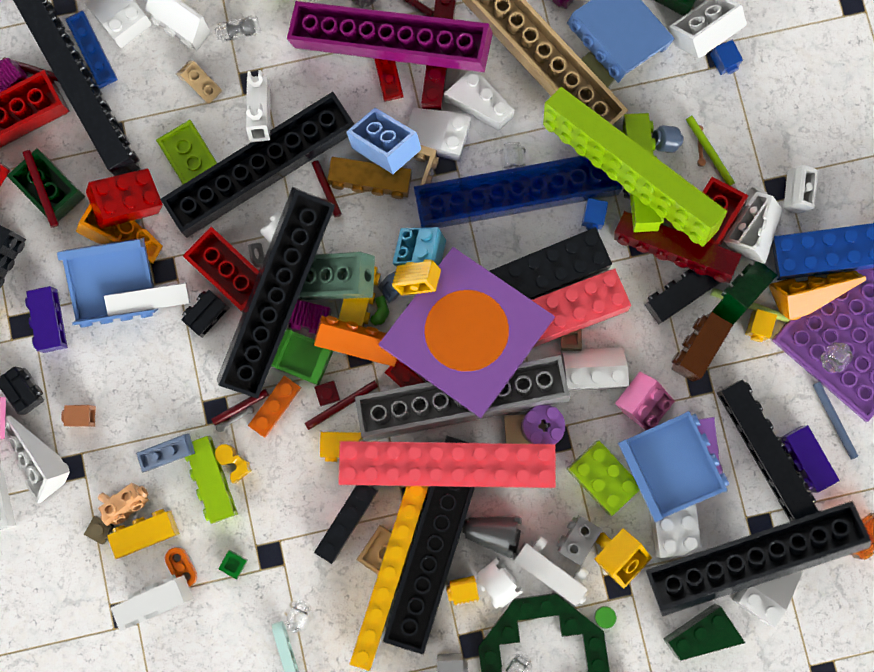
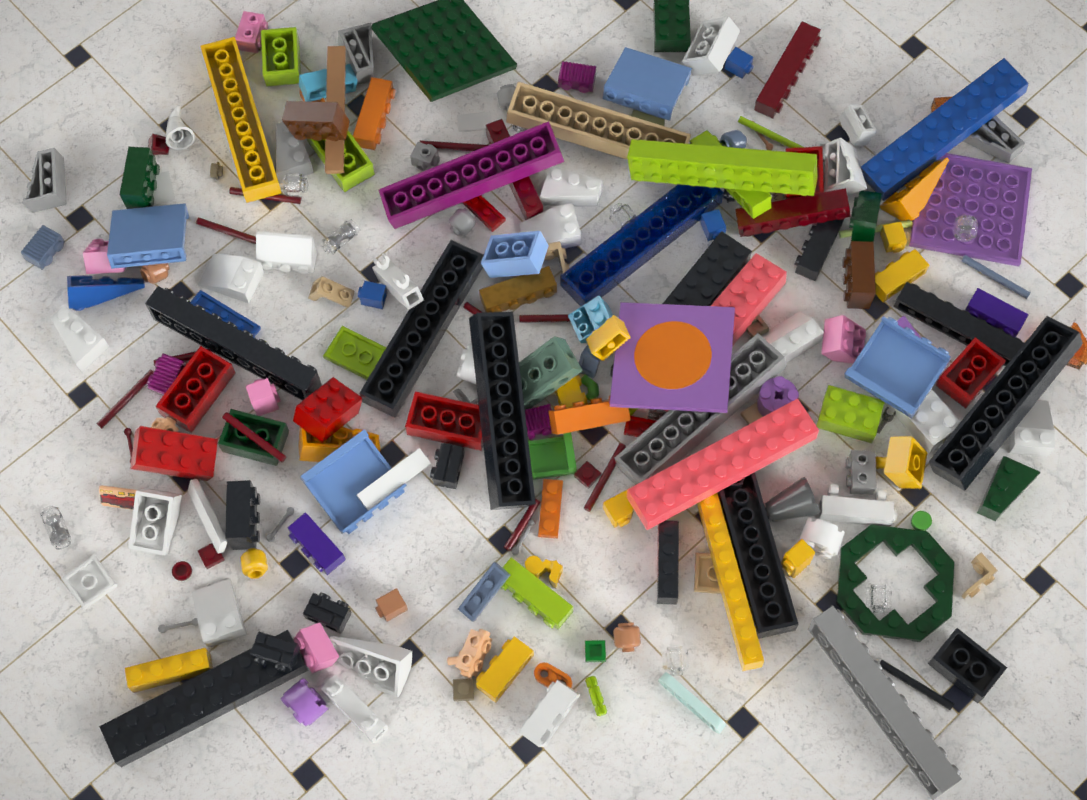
camera: 30 degrees left, 15 degrees down
none -> bright pink brick [246,378,281,416]
none -> light grey hinge [266,507,294,542]
none -> blue brick [358,281,388,310]
none -> light grey head [449,208,476,235]
none -> dark red bar [519,314,571,322]
none -> lime axle [585,676,607,716]
none -> nougat head [613,622,641,652]
none -> dark red brick [754,21,822,119]
none -> yellow brick [875,249,929,303]
none -> clear smoke hand [877,407,896,434]
none -> red brick [936,337,1006,409]

